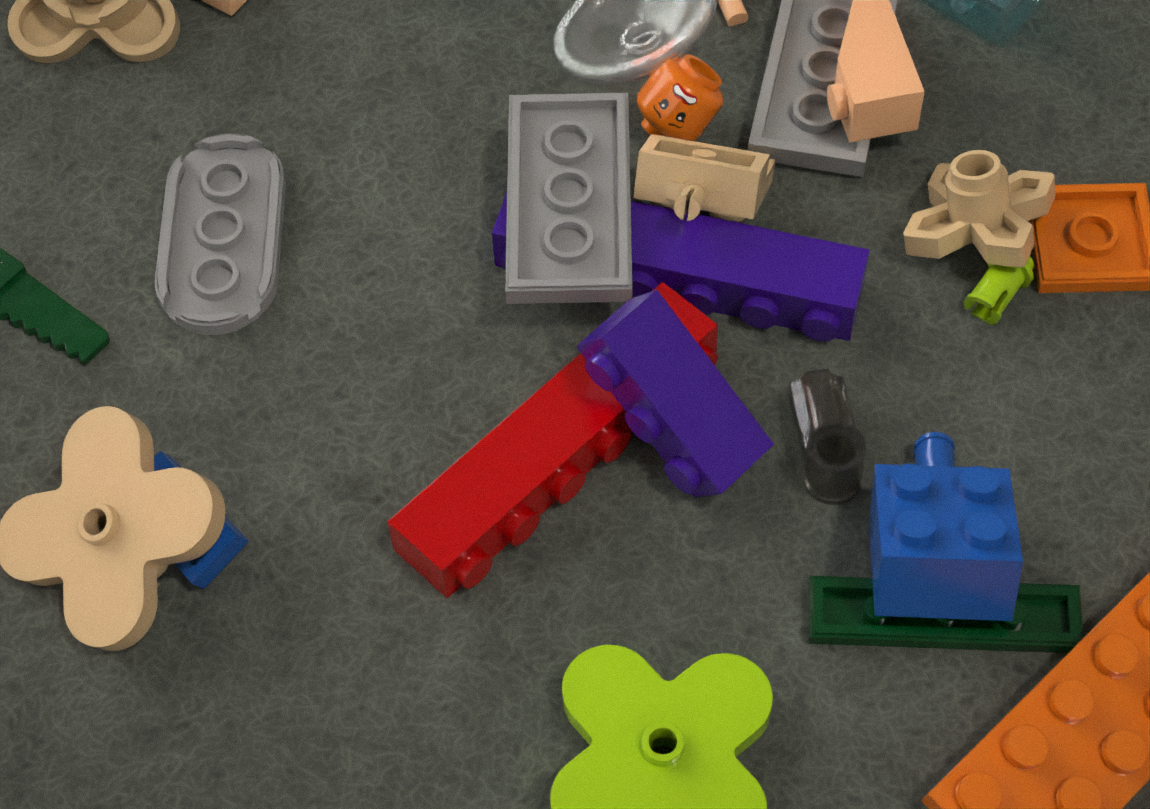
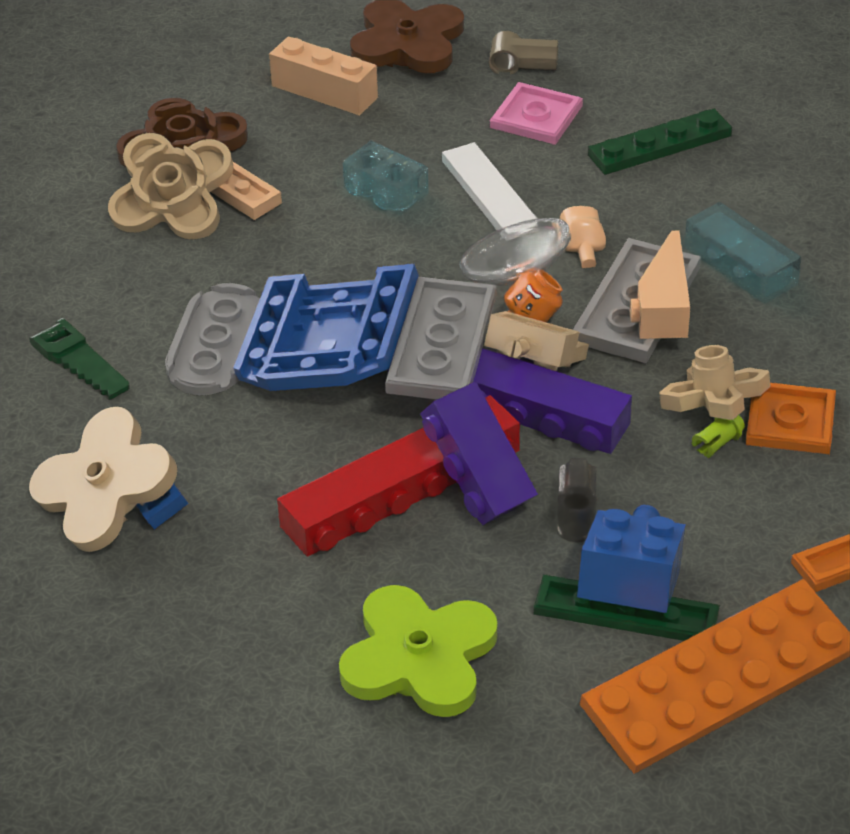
camera: 10 degrees right, 15 degrees down
none -> blue wedge [233,264,419,391]

